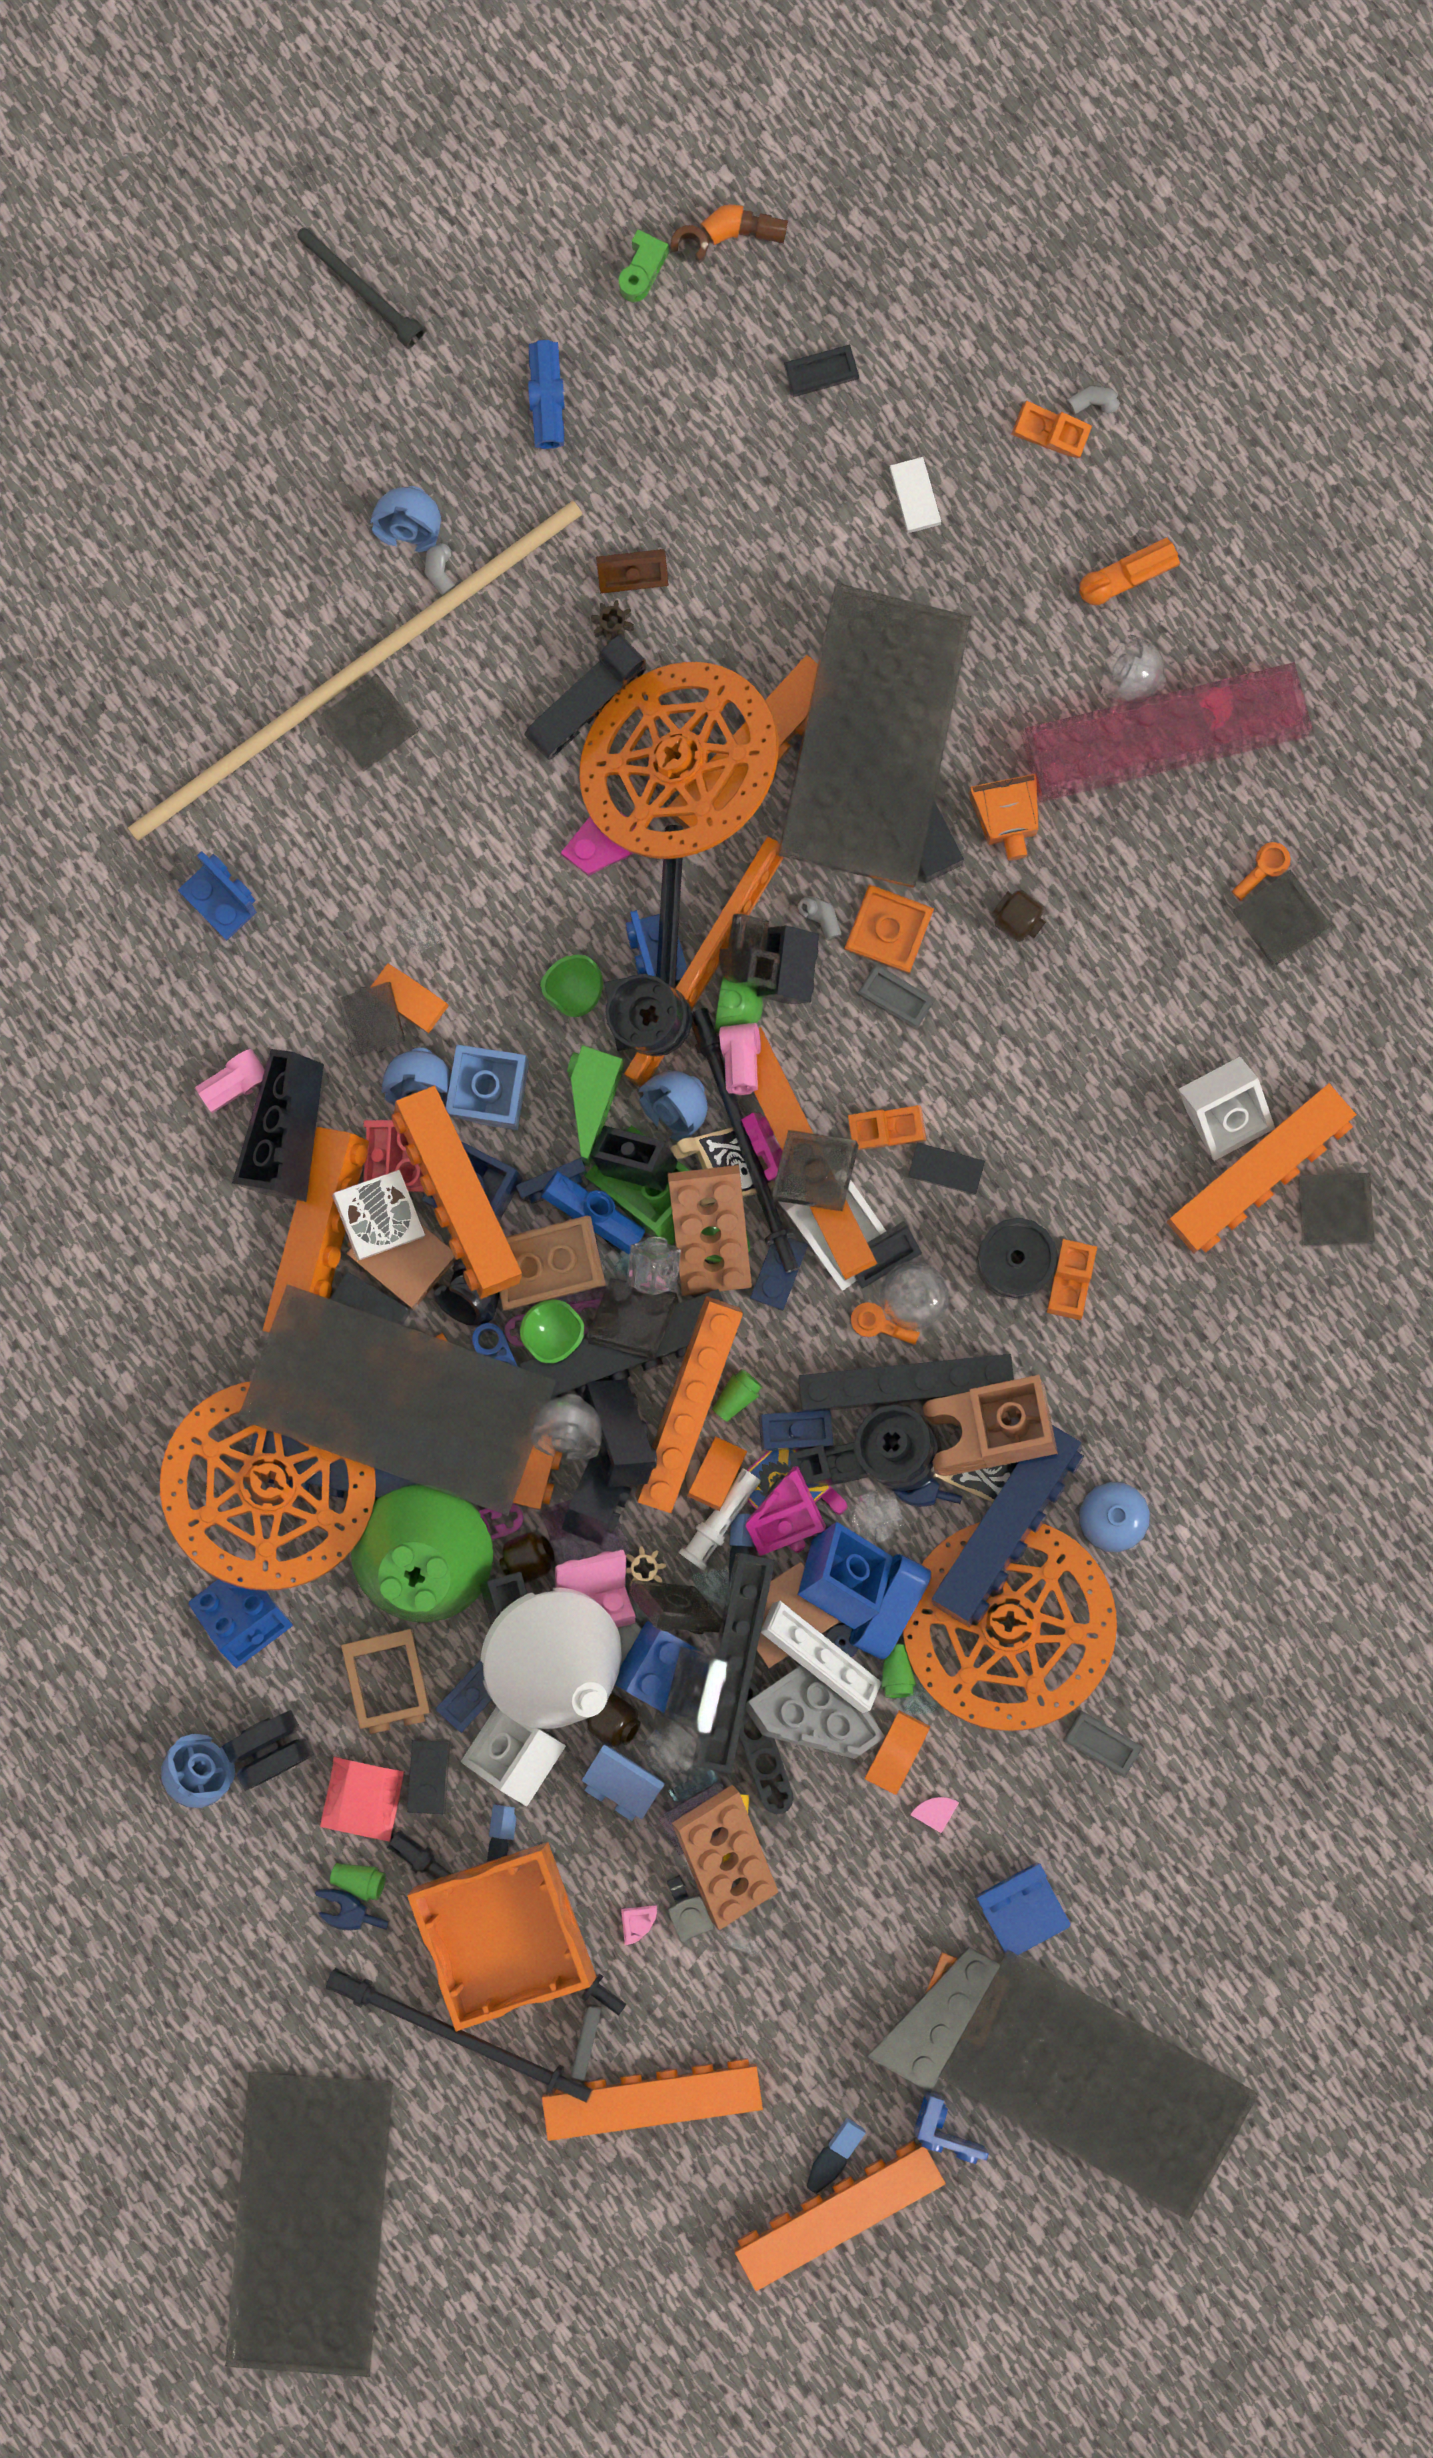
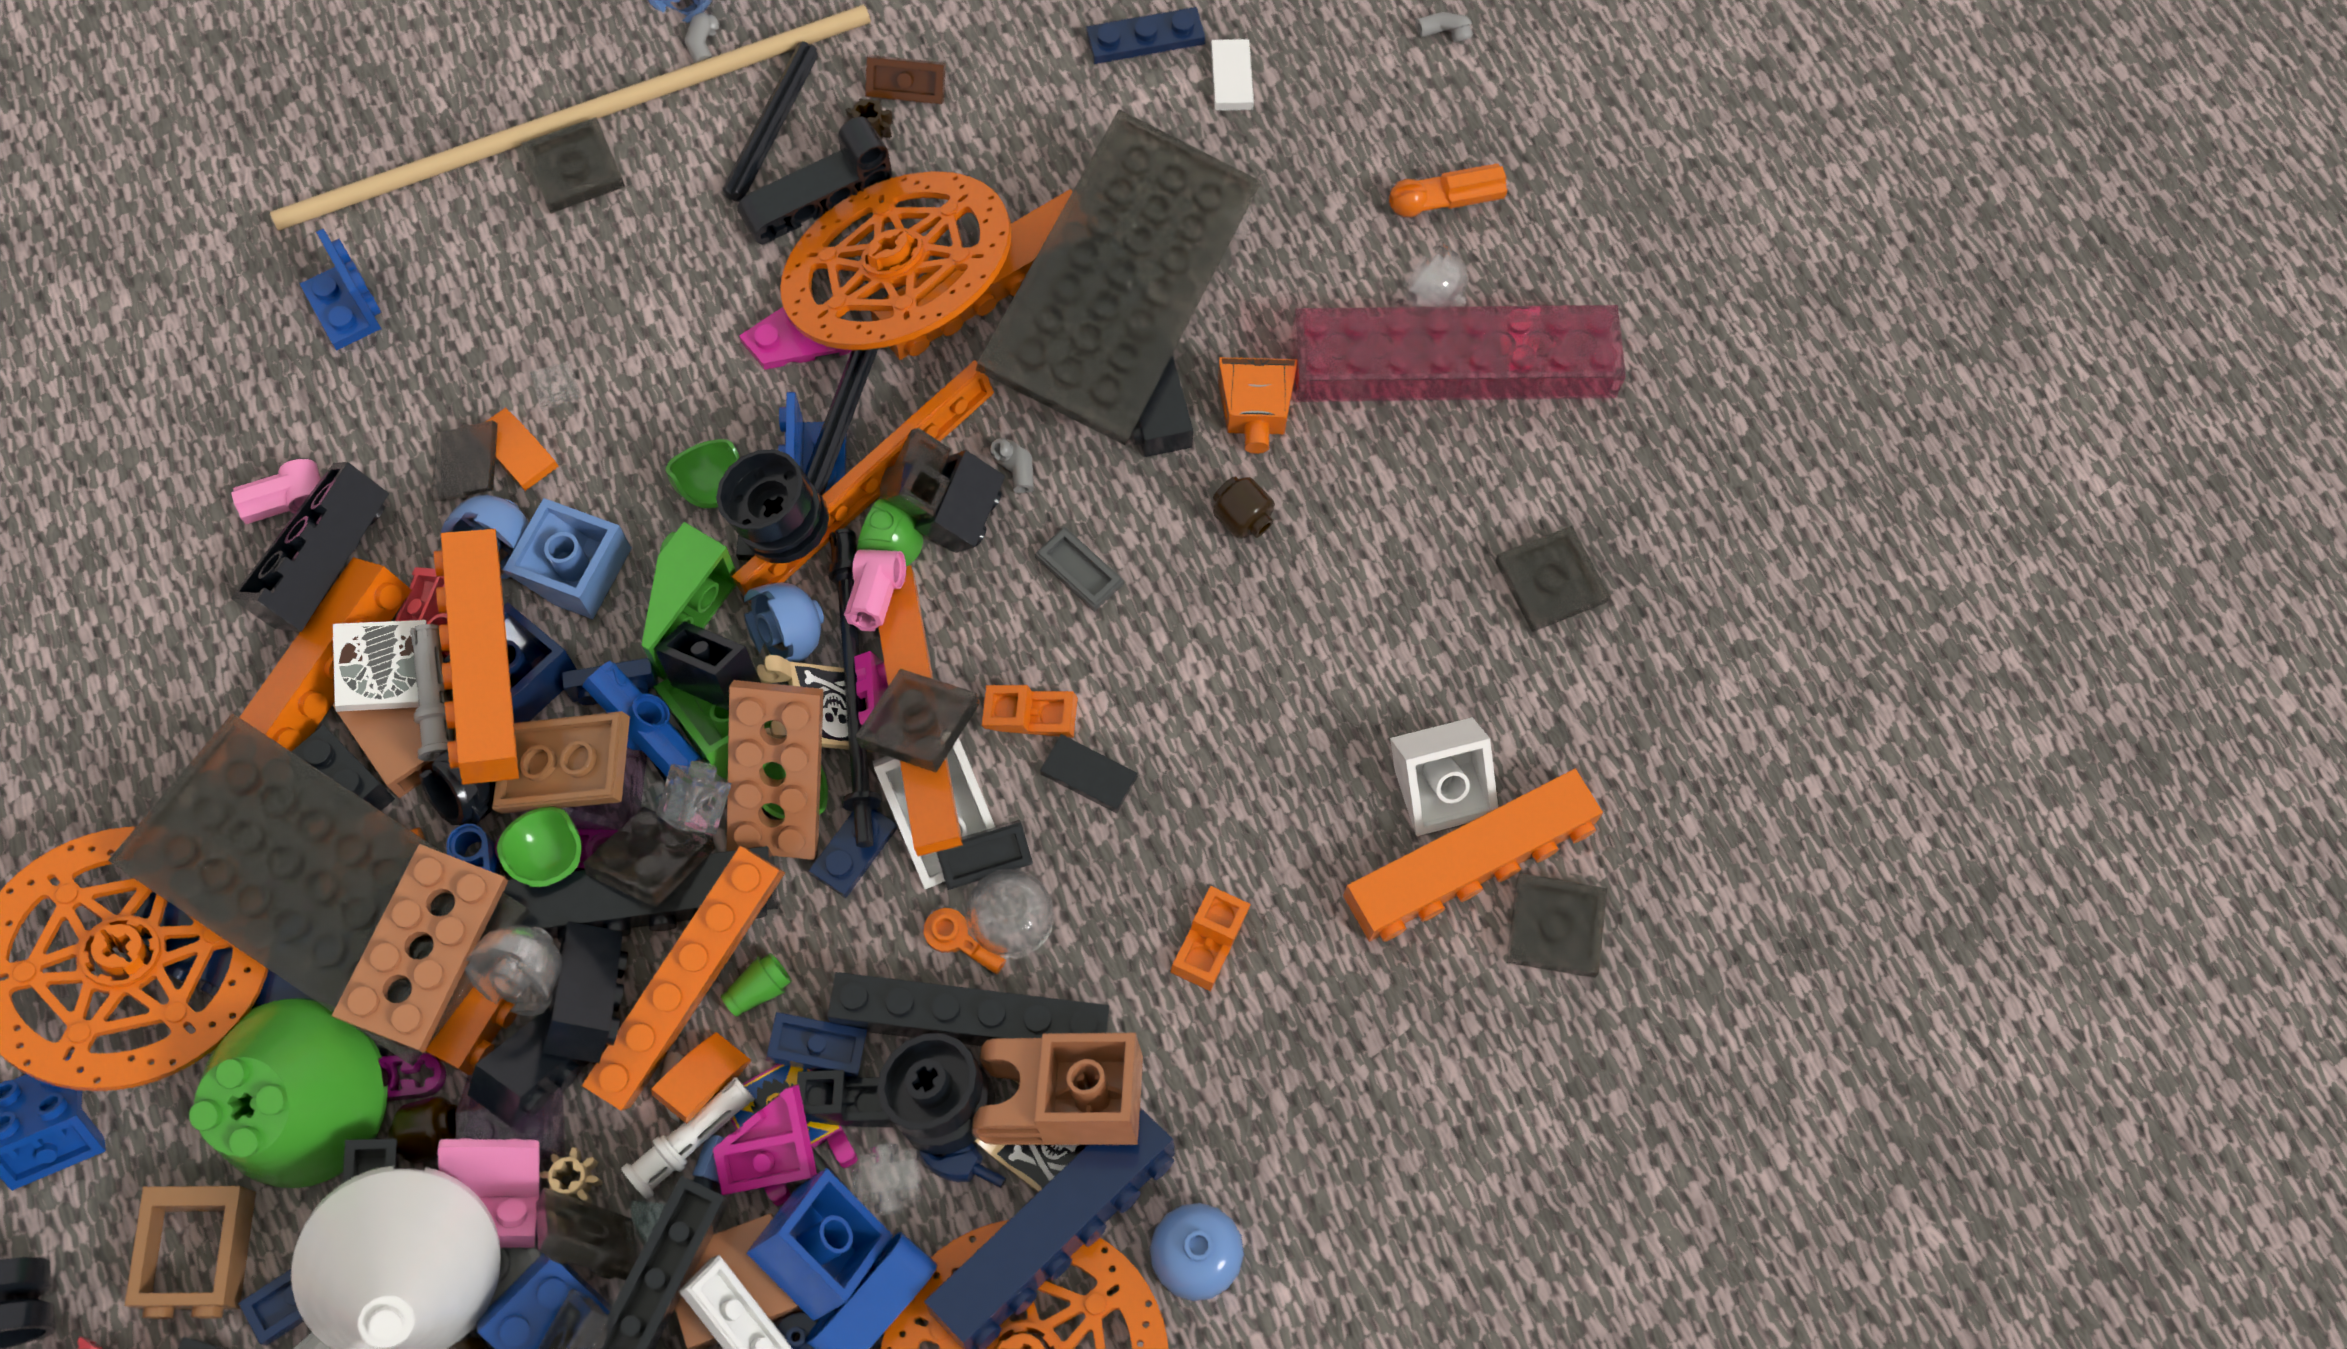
camera: 10 degrees right, 15 degrees down
orange tile [844,884,934,974] -> none
black wheel [976,1218,1057,1300] -> none
orange slope [1011,401,1092,458] -> none
orange plate [1231,842,1291,901] -> none
none -> nougat plate [332,844,508,1053]
none -> light grey pin [410,624,454,761]
none -> black axle [723,41,818,202]
none -> dark blue plate [1086,7,1206,64]

